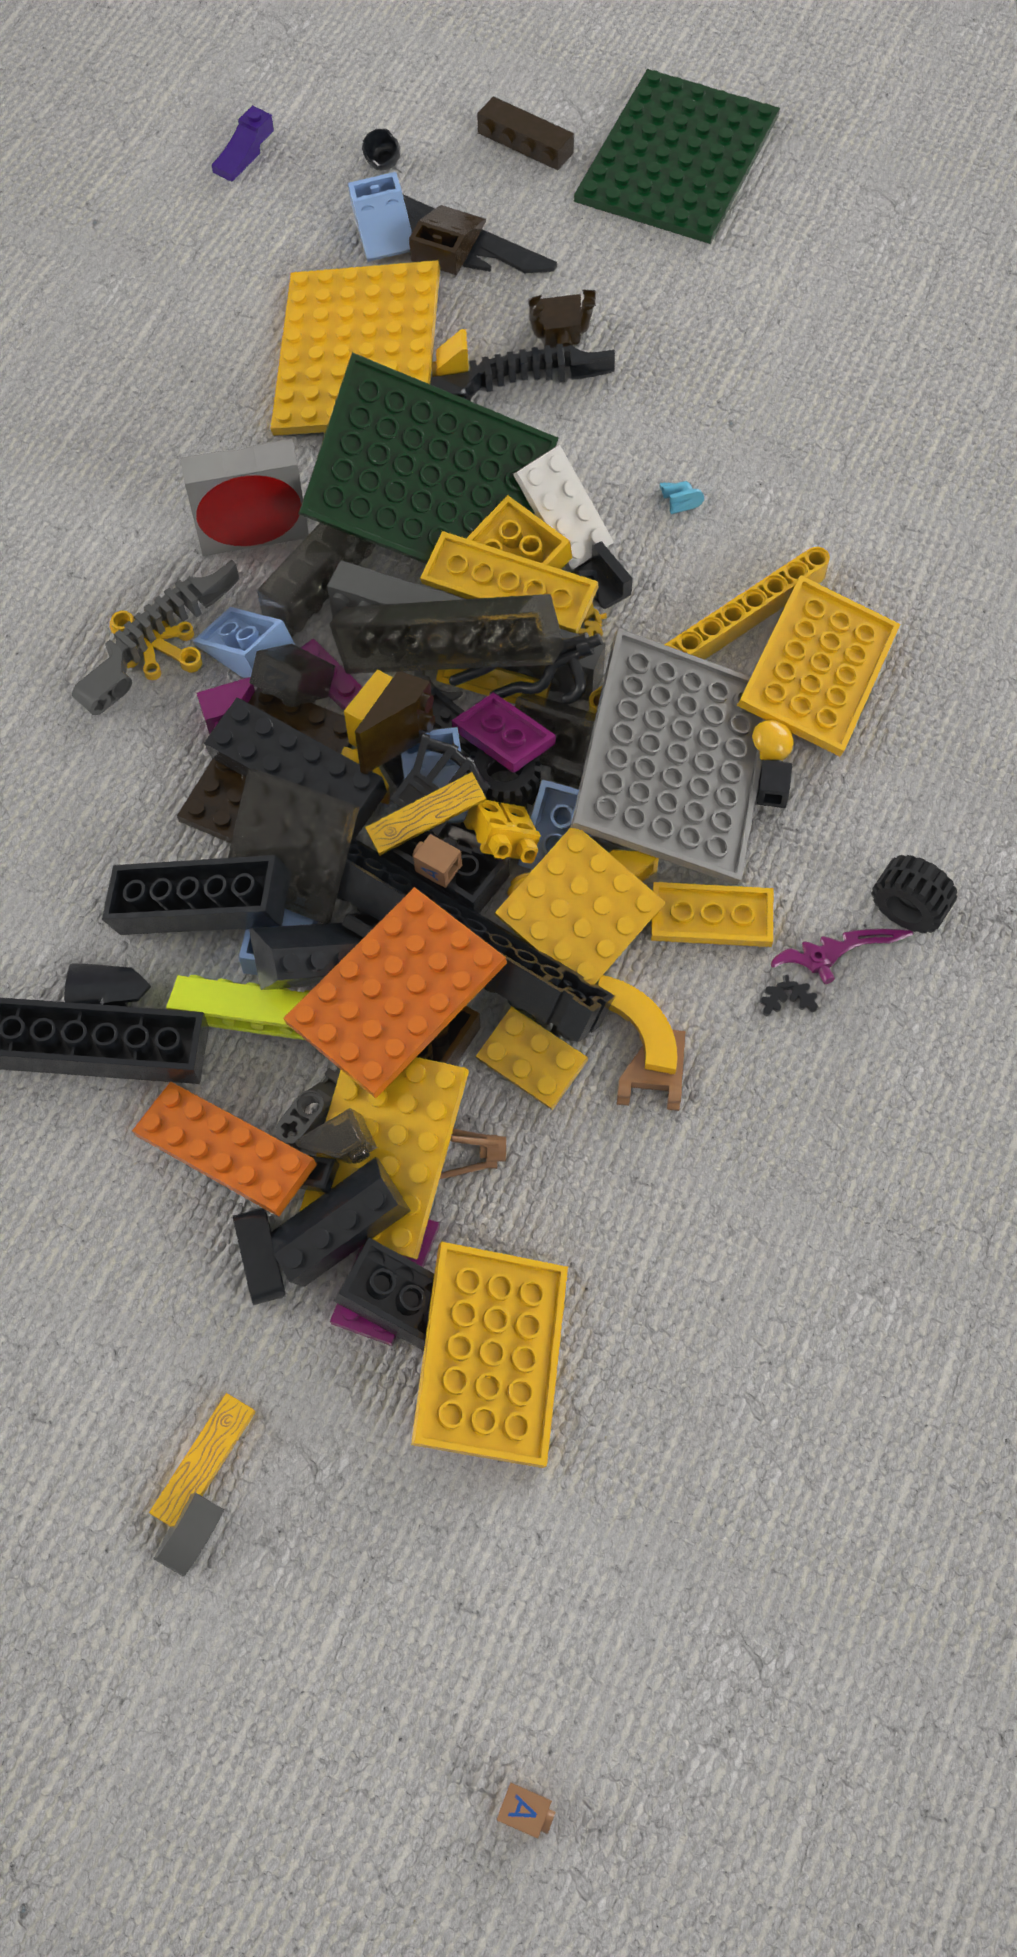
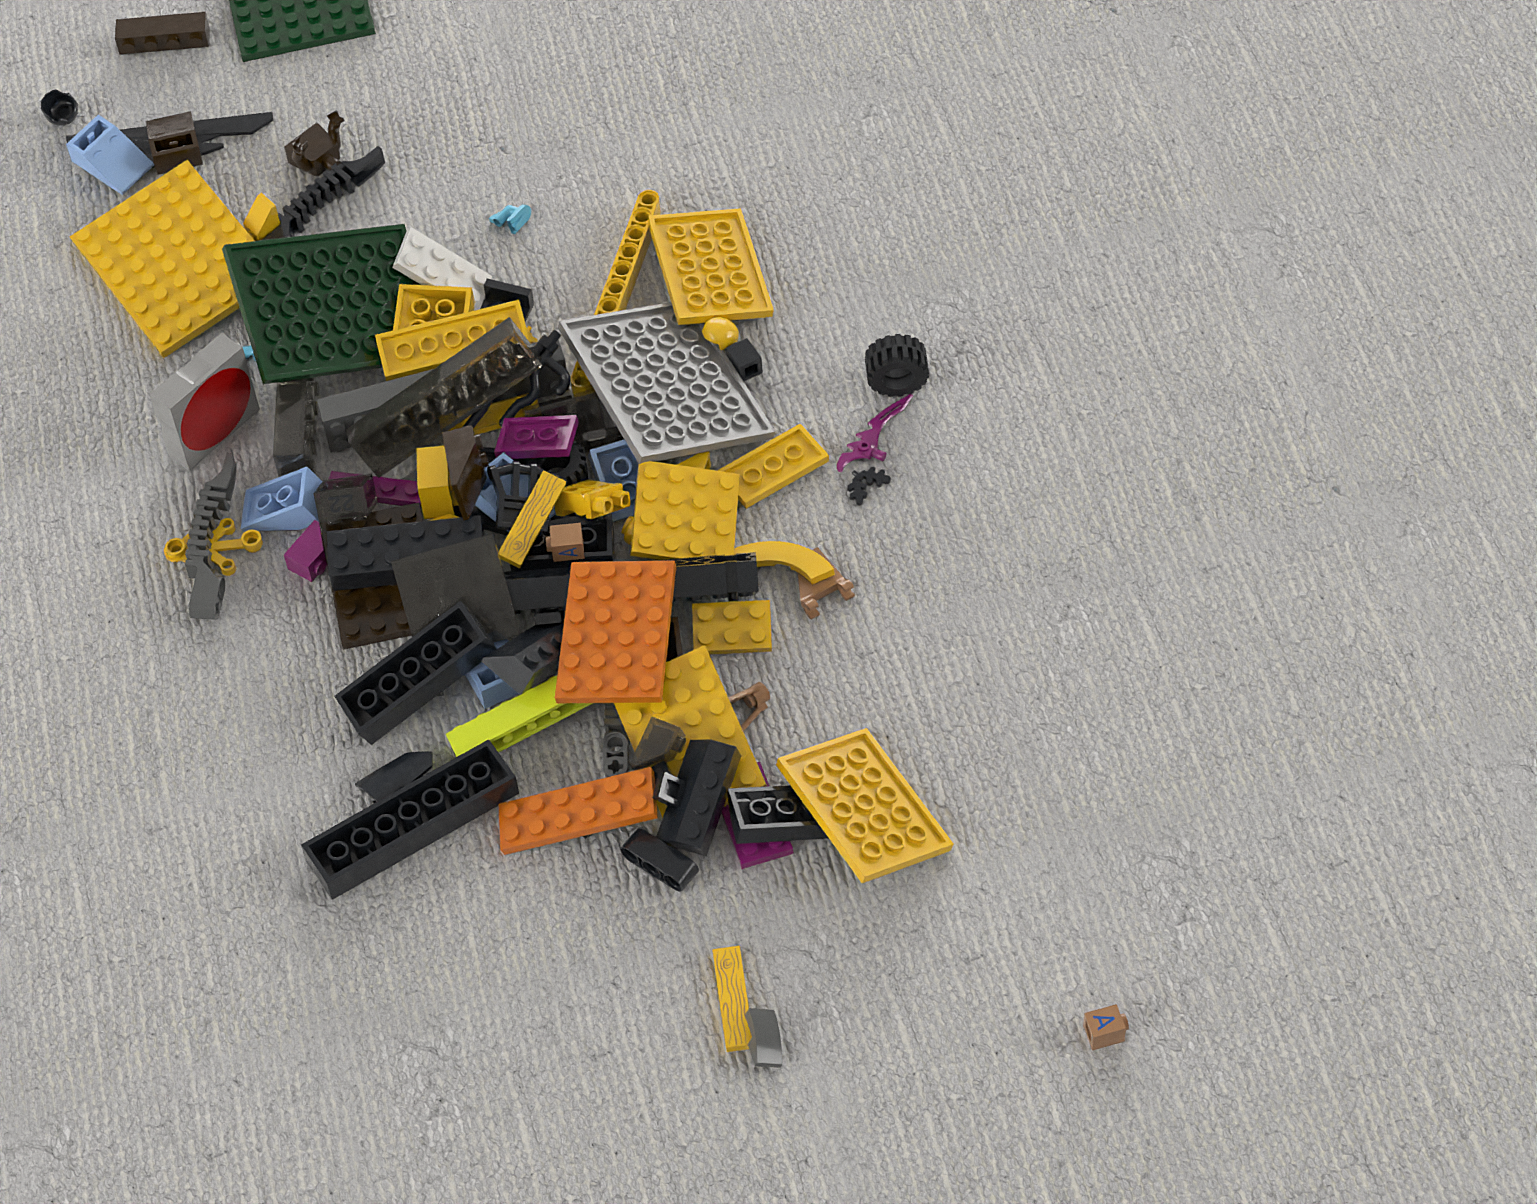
camera: 35 degrees left, 10 degrees down
none -> black plate [652,772,686,808]

